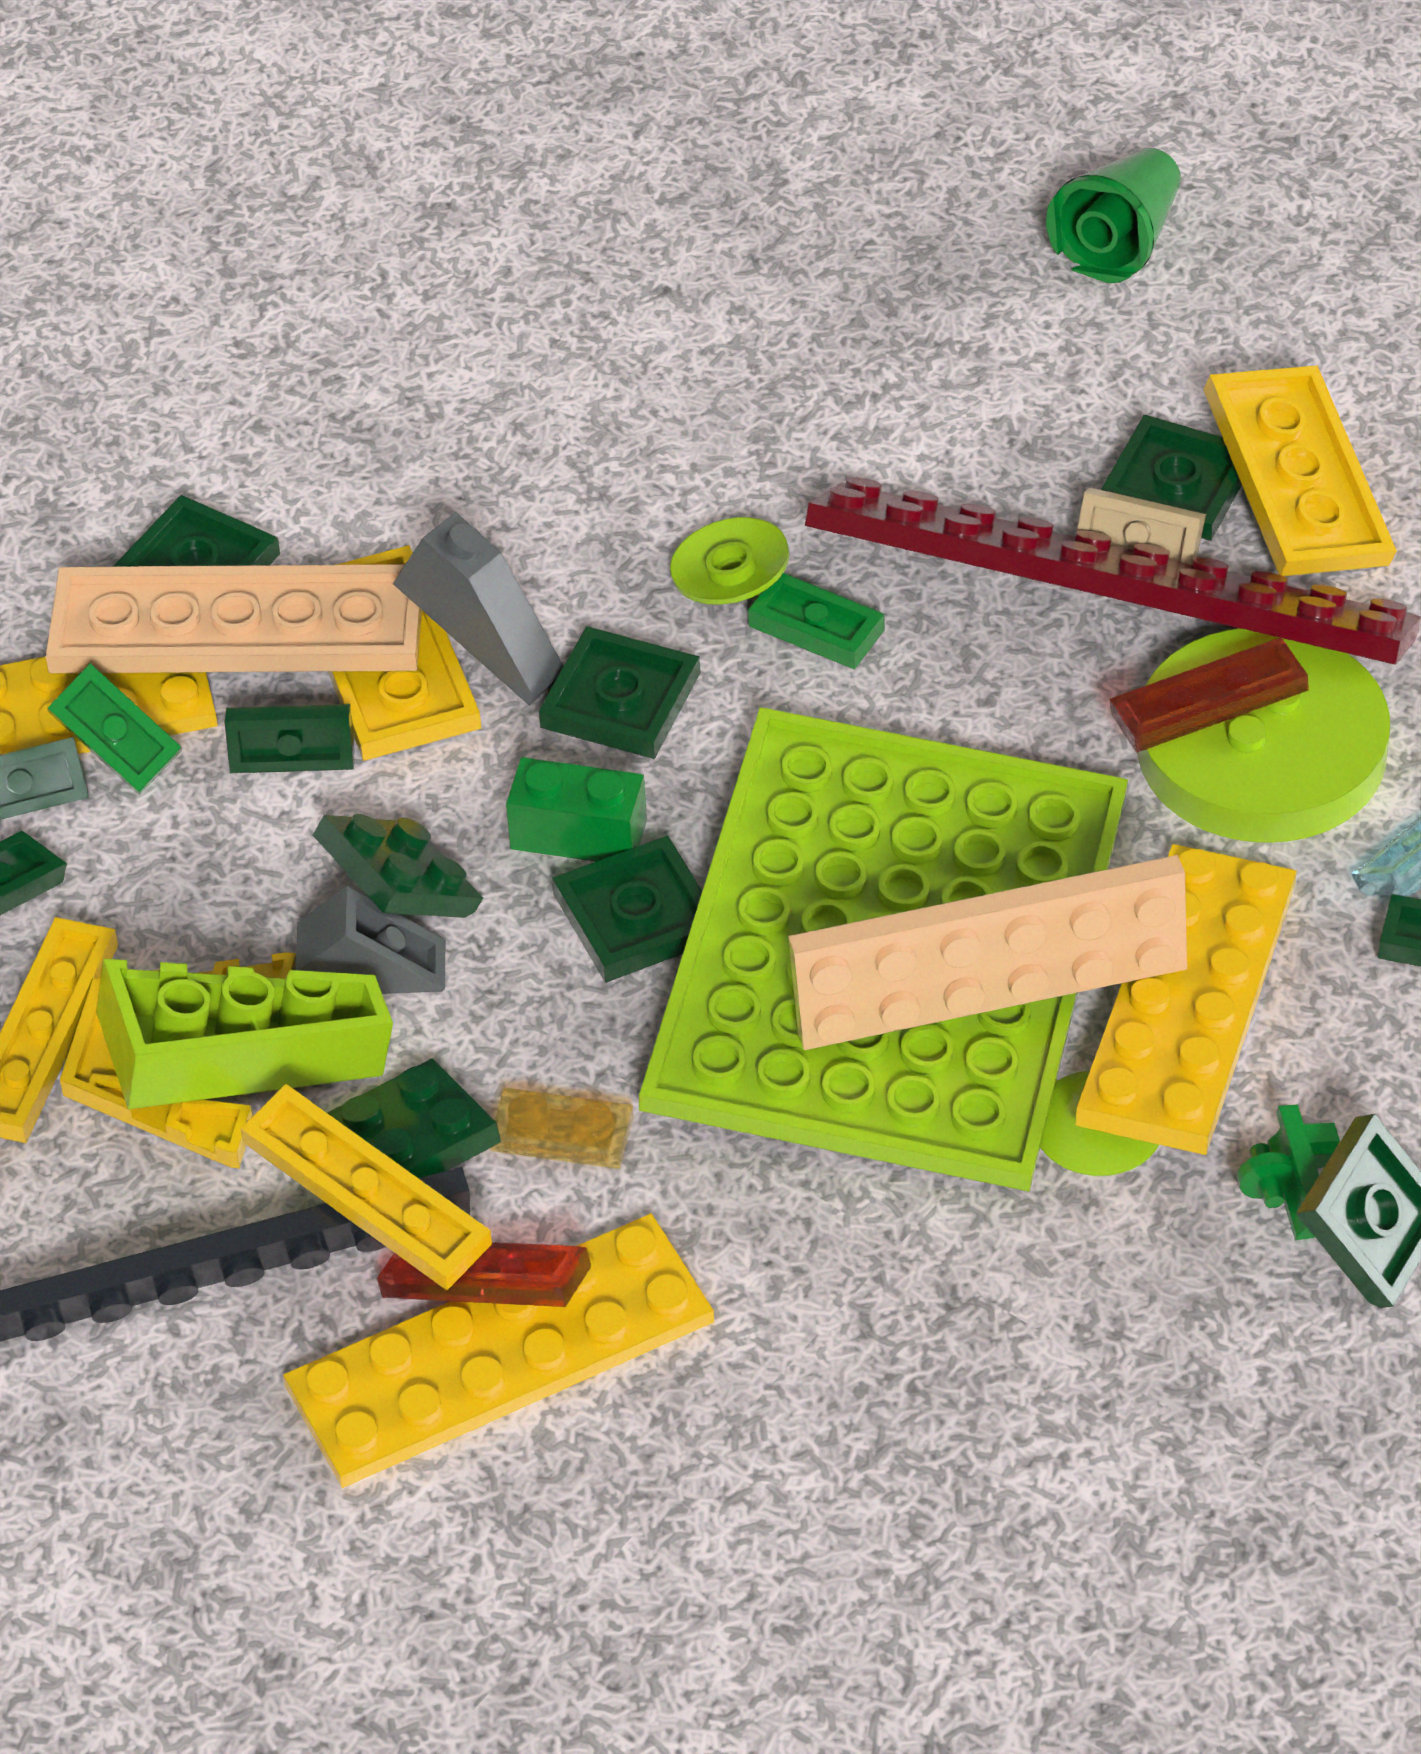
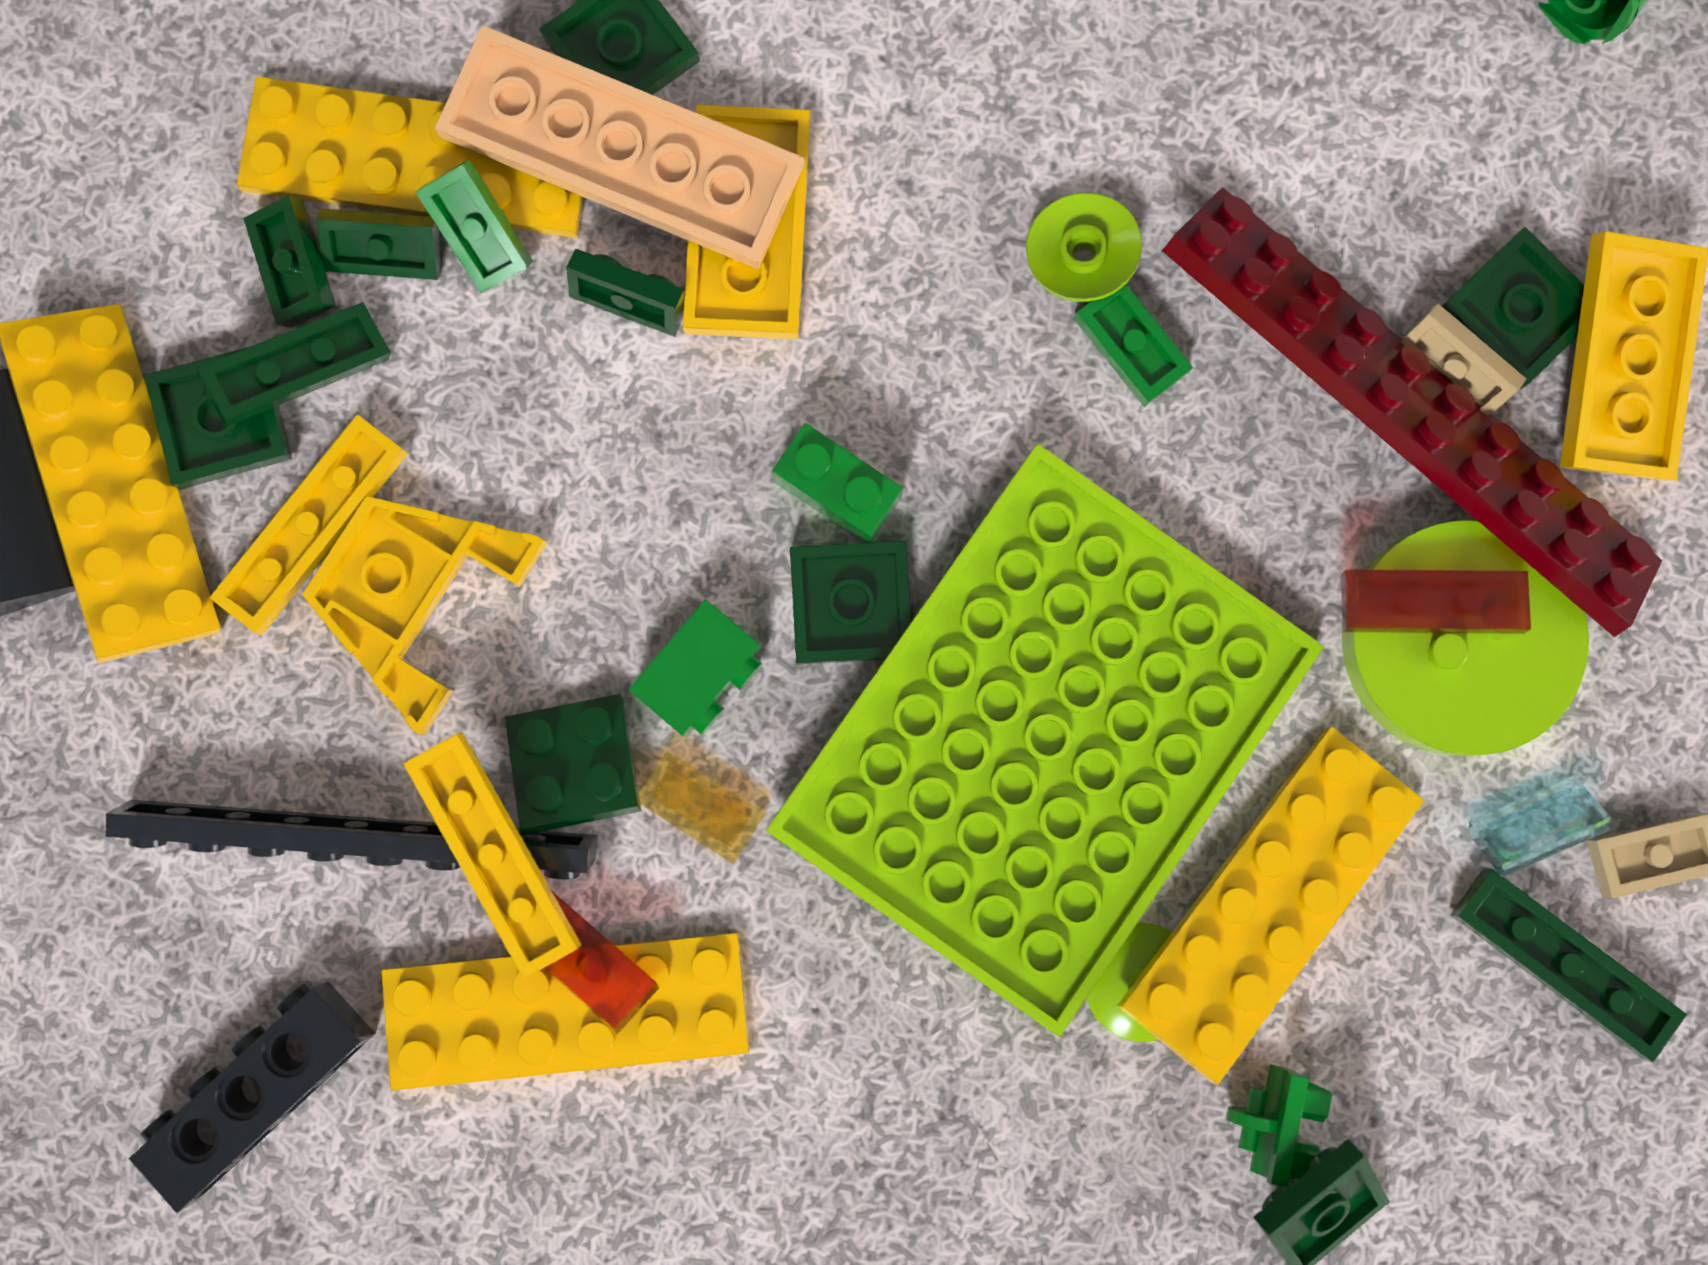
camera: 15 degrees right, 35 degrees up
lime wedge [96,958,393,1109] -> none
dark grey slope [296,886,446,994] -> none
dark green plate [313,814,483,918] -> none
dark grey slope [393,512,564,706] -> none
dark green plate [539,626,701,759] -> none
light nougat plate [788,855,1187,1050] -> none
none -> black brick [129,982,376,1213]
none -> green brick [628,599,763,737]

